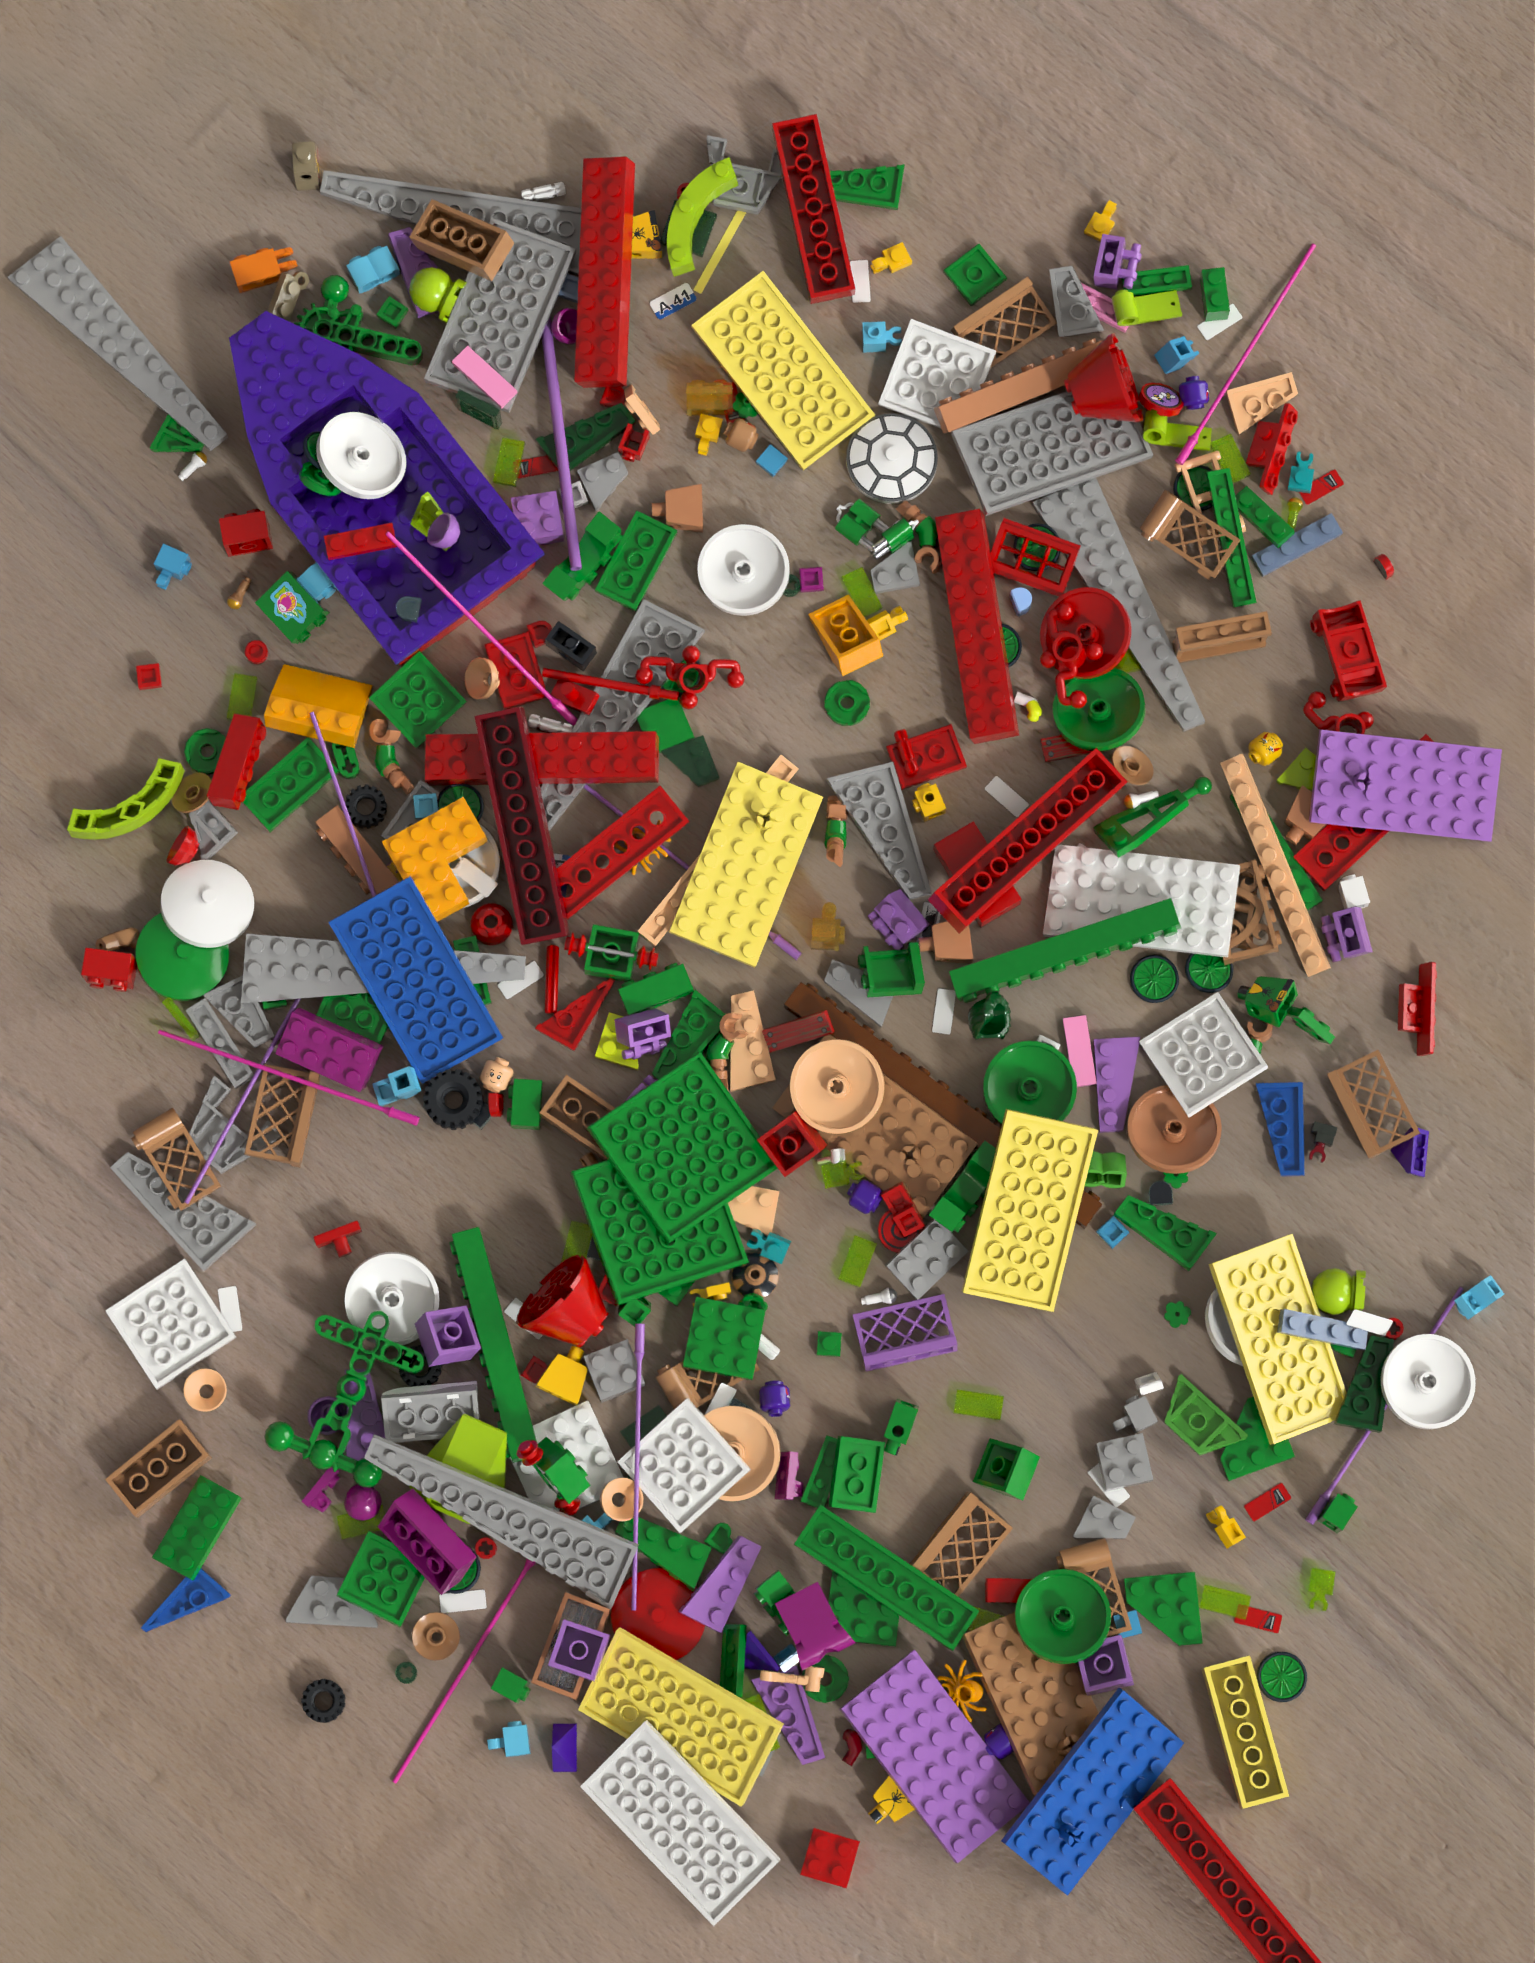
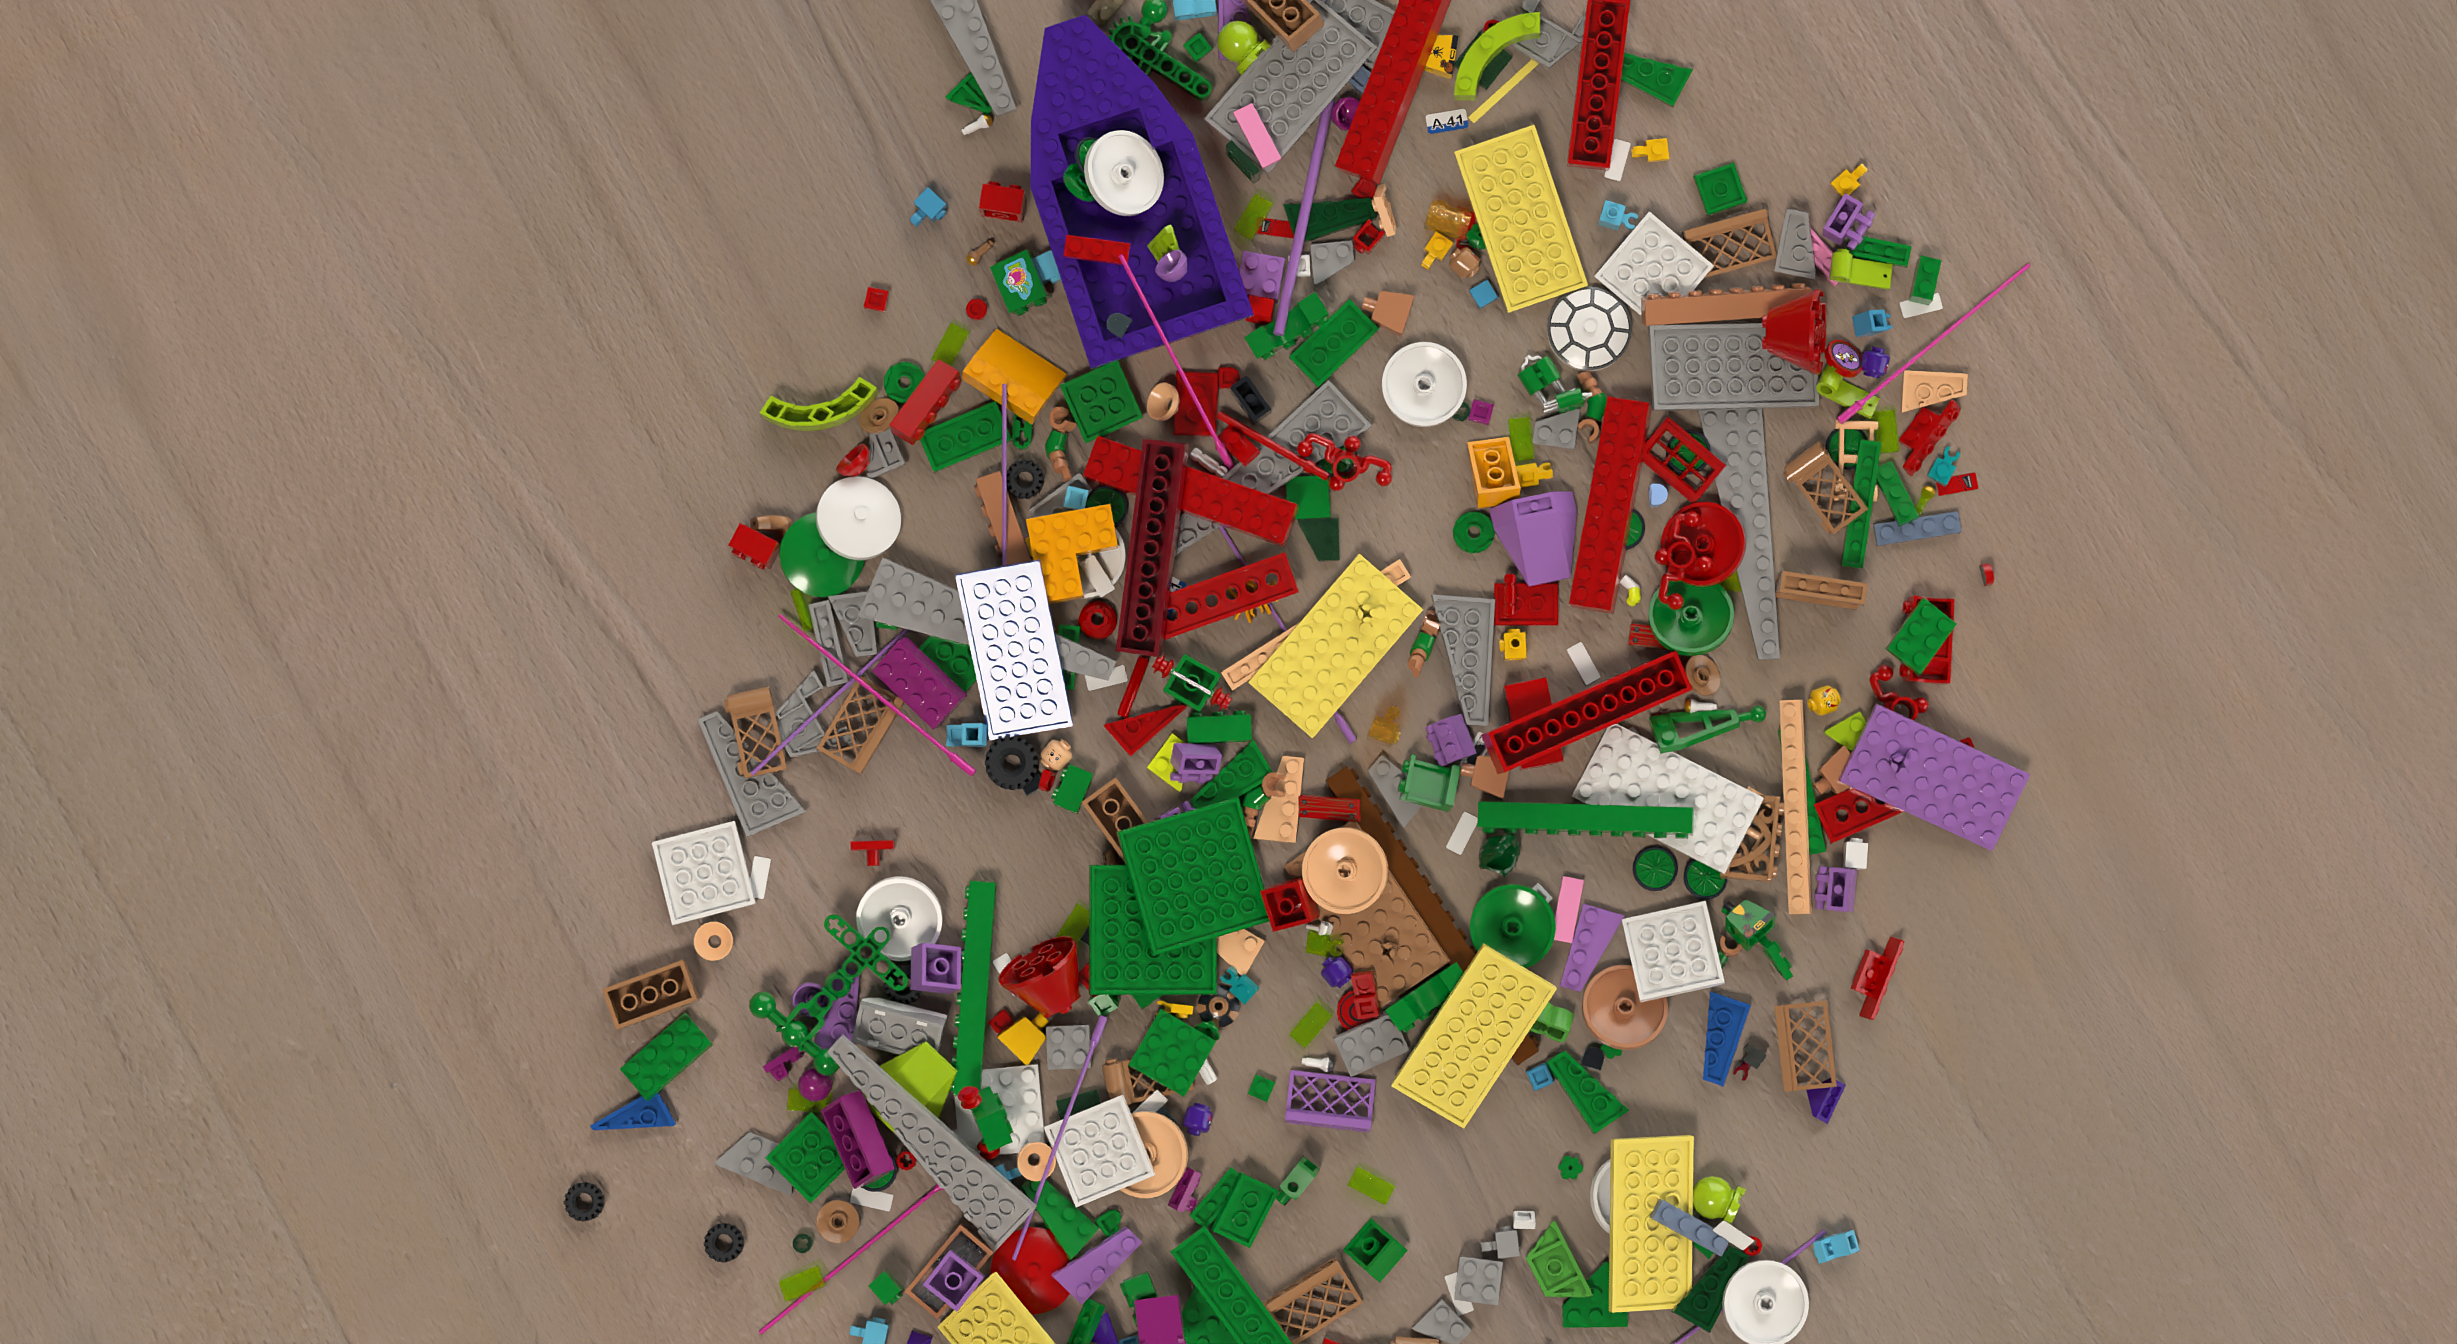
camera: 20 degrees right, 5 degrees up
none -> black tyre [564,1182,605,1221]
none -> clear neon green tile [778,1265,827,1302]
none -> red brick [1245,294,1274,325]
none -> medium lavender wedge [1489,492,1577,587]
none -> green plate [1885,598,1957,675]

